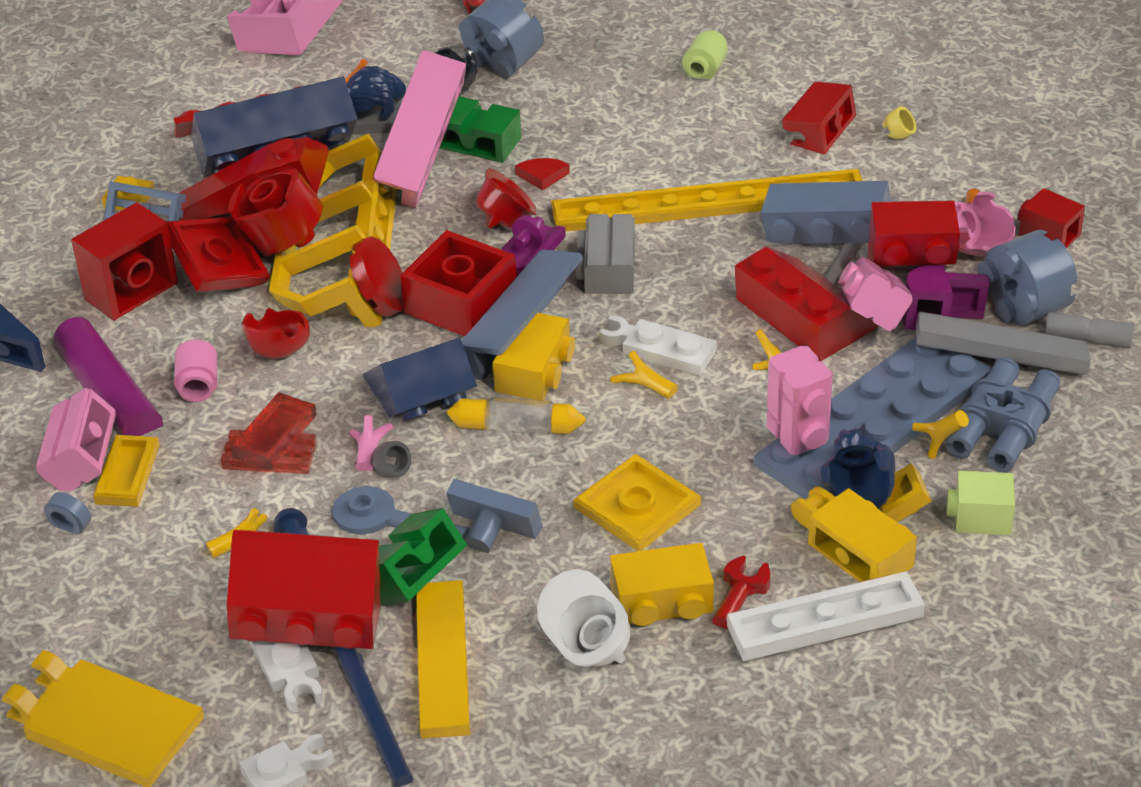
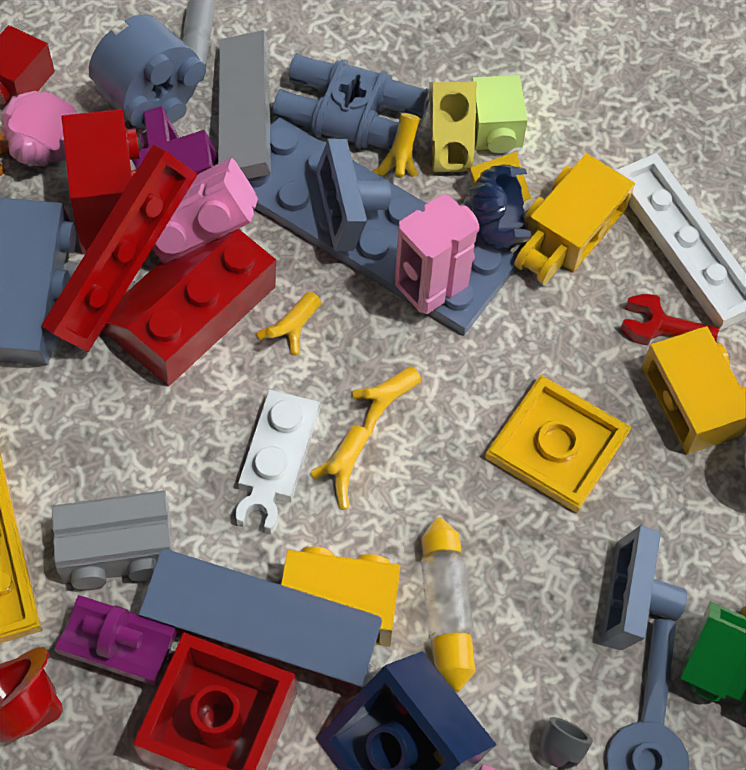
camera: 105 degrees left, 20 degrees up
none -> red plate [41,144,198,352]
none -> sand blue tile [316,139,391,251]
none -> yellow bar [352,366,421,436]
none -> light yellow leg [429,82,477,172]

